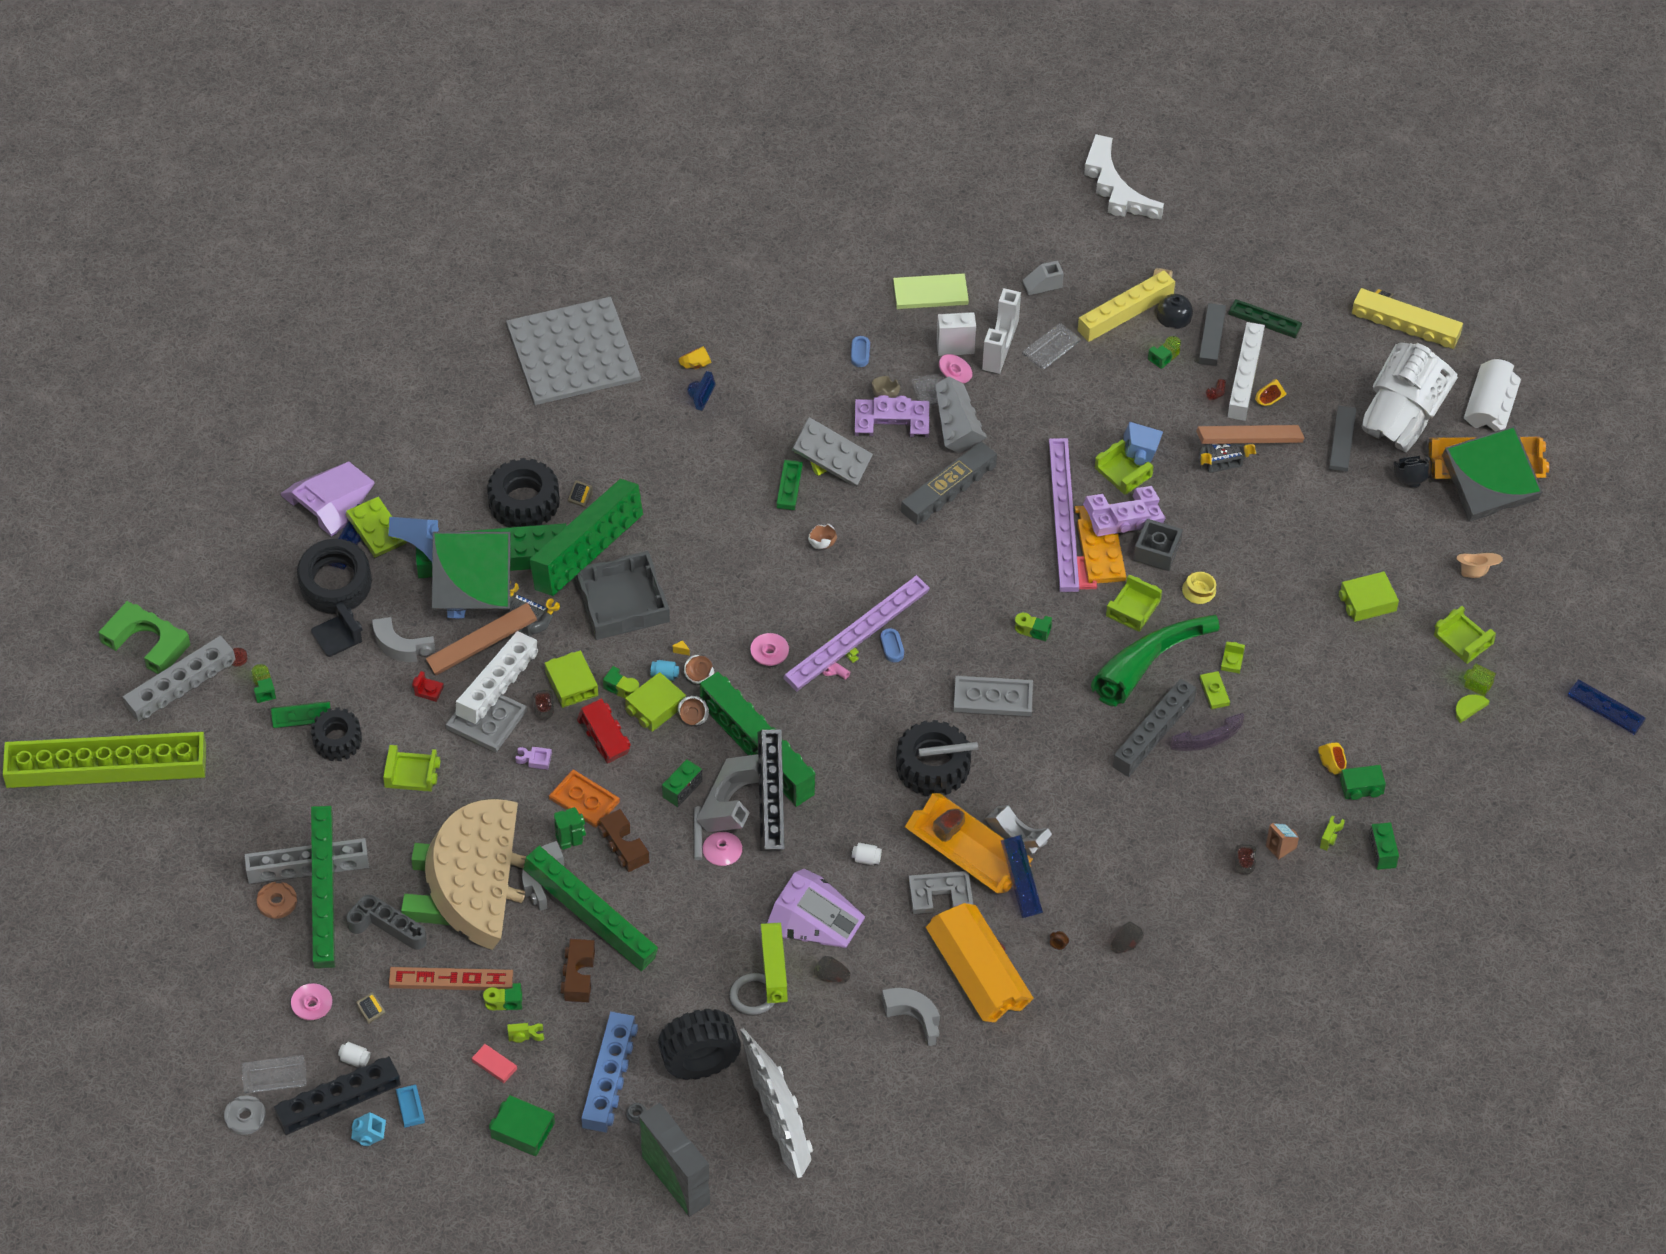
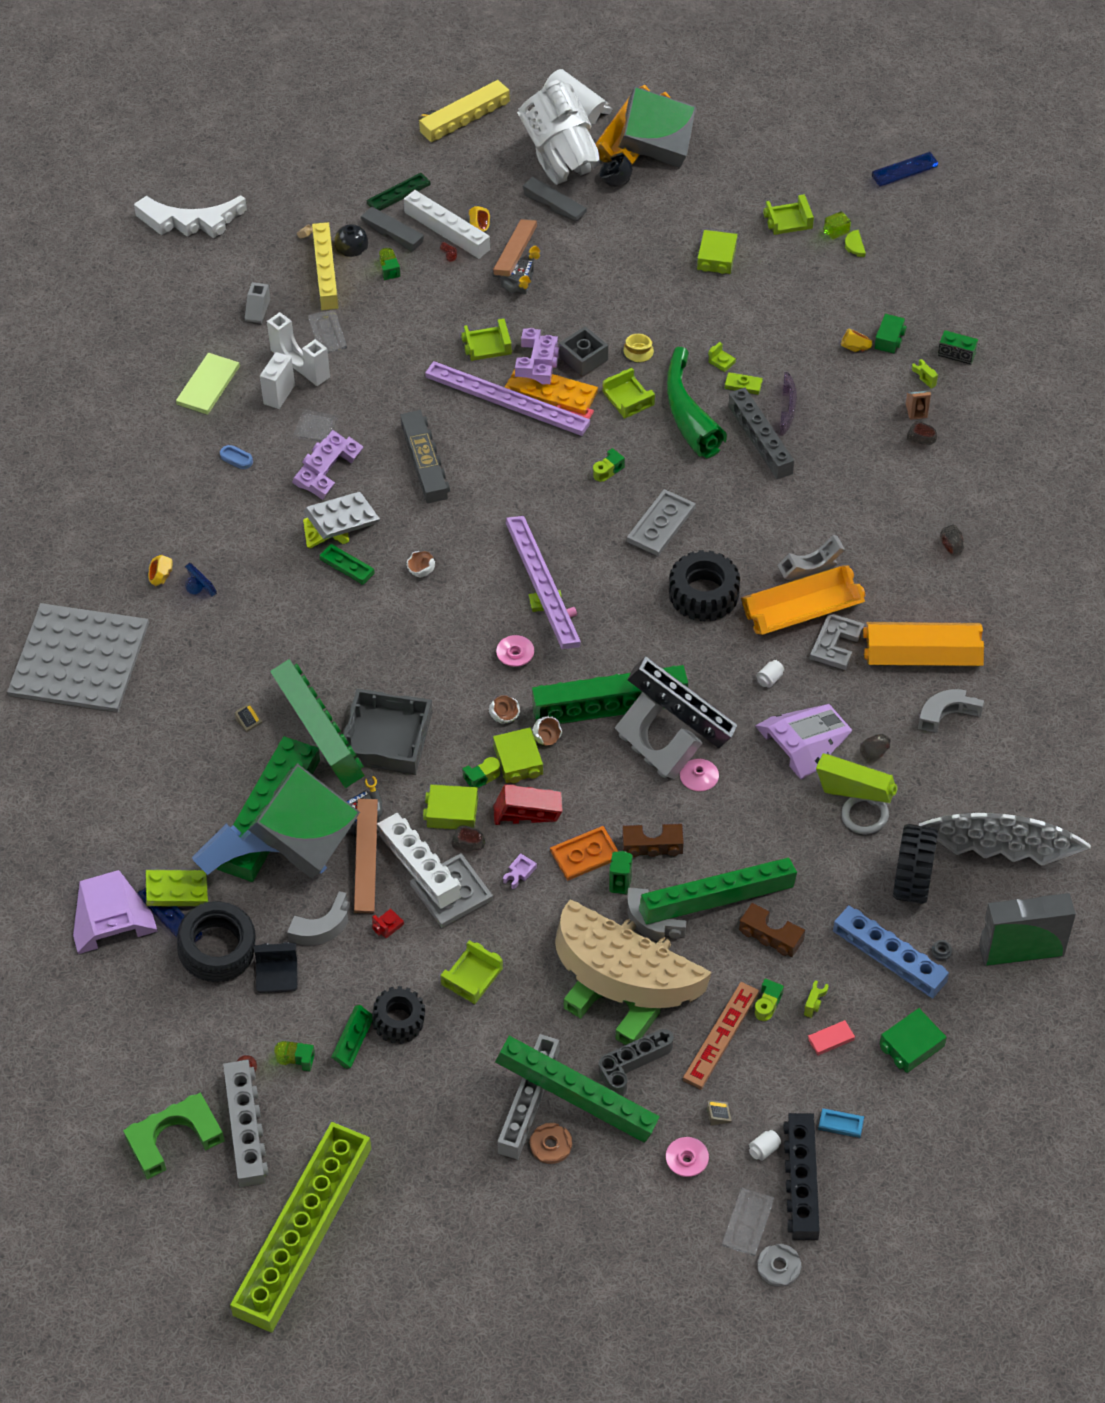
camera: 60 degrees left, 0 degrees up
medium azure brick [351,1112,386,1146] -> none
black tyre [487,458,560,528] -> none
medium azure brick [650,660,679,681] -> none
green brick [662,759,702,807] -> none
yellow piece [672,640,690,656] -> none
light grey bar [694,806,702,860] -> none
dark tan hair [871,376,901,398] -> none
medium blue tile [880,628,904,662] -> none
light grey bar [918,742,978,757] -> none
clear smoke rock [932,809,965,842] -> none
light grey wedge [935,377,987,453] -> none
bright pink dish [939,354,972,383] -> none
clear blue plate [1001,835,1043,918] -> none
reddish brown plate [1050,931,1069,950] -> none
medium blue torso [1124,422,1163,465] -> none
light nougat piece [1457,553,1503,578] -> none

